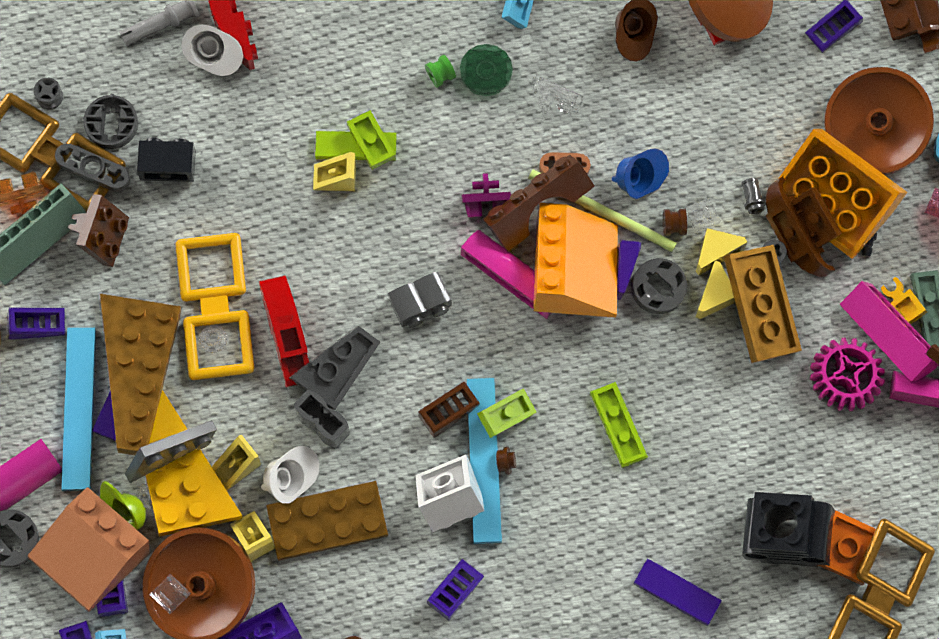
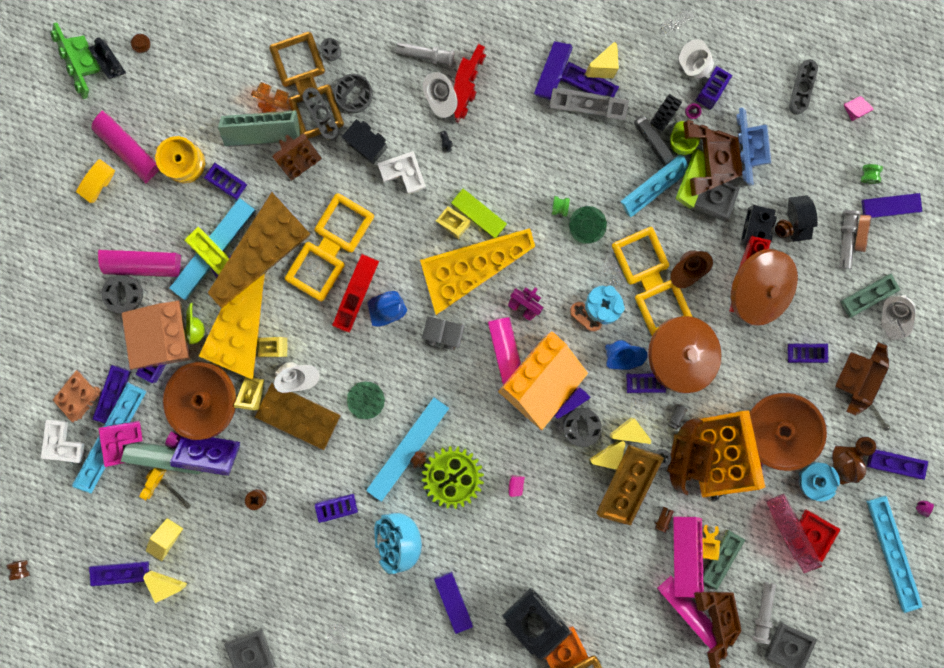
camera: 35 degrees right, 15 degrees up
dark grey wing [125,420,217,483] -> none
clear tile [149,574,191,614] -> none
dark grey wing [289,326,380,410] -> none
dark grey brick [294,390,350,449] -> none
lime plate [347,110,396,170] -> none
white slope [415,455,484,532] -> none
reddish brown slope [418,381,480,438] -> none
lime plate [477,388,537,438] -> none
reddish brown arch [483,155,595,251] -> none
yellowish green bar [528,169,677,252] -> none
lime tile [590,382,648,468] -> none
reddish brown wheel [663,208,687,236] -> none
dark pink gear [810,337,885,412] -> none
none -> neon yellow tile [185,227,229,275]
none -> clear green tile [347,381,385,419]
none -> blue piece [367,291,407,327]
none -> medium azure cylinder [374,513,422,574]
none -> white plate [377,151,426,194]
none -> yellow wing [420,228,535,315]
none -> lime gear [422,446,484,509]
none -> black piece [440,131,453,153]
none -> dark pink slope [508,475,525,497]
none -> medium azure plate [585,286,625,325]
none -> yellow bar [612,227,692,336]
none -> dark purple slope [626,373,667,393]
none -> dark orange dish [648,316,721,393]
none -> reddish brown pin [654,507,675,533]

